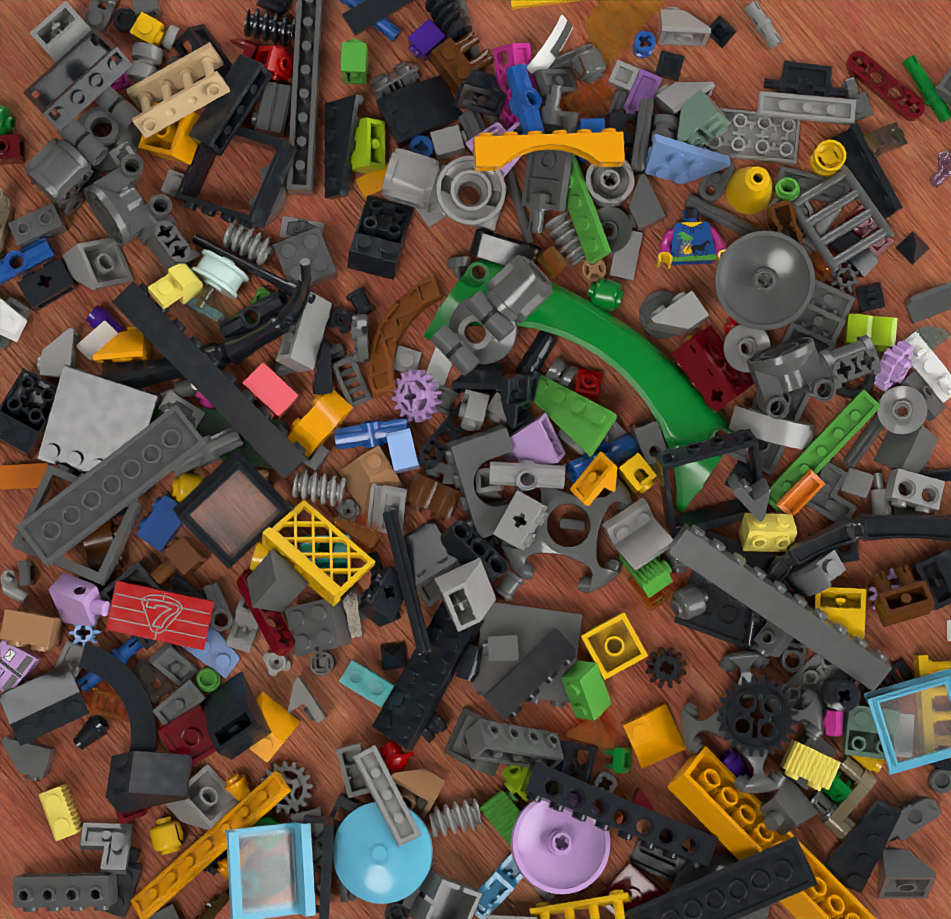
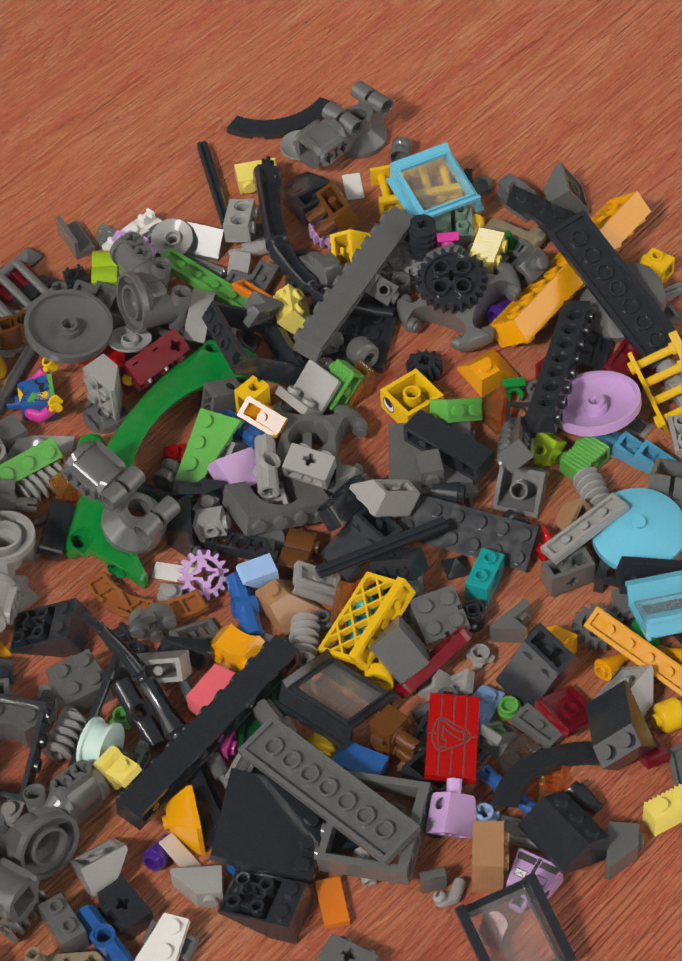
camera: 95 degrees left, 35 degrees down
dark grey tile [447,256,471,279] -> none

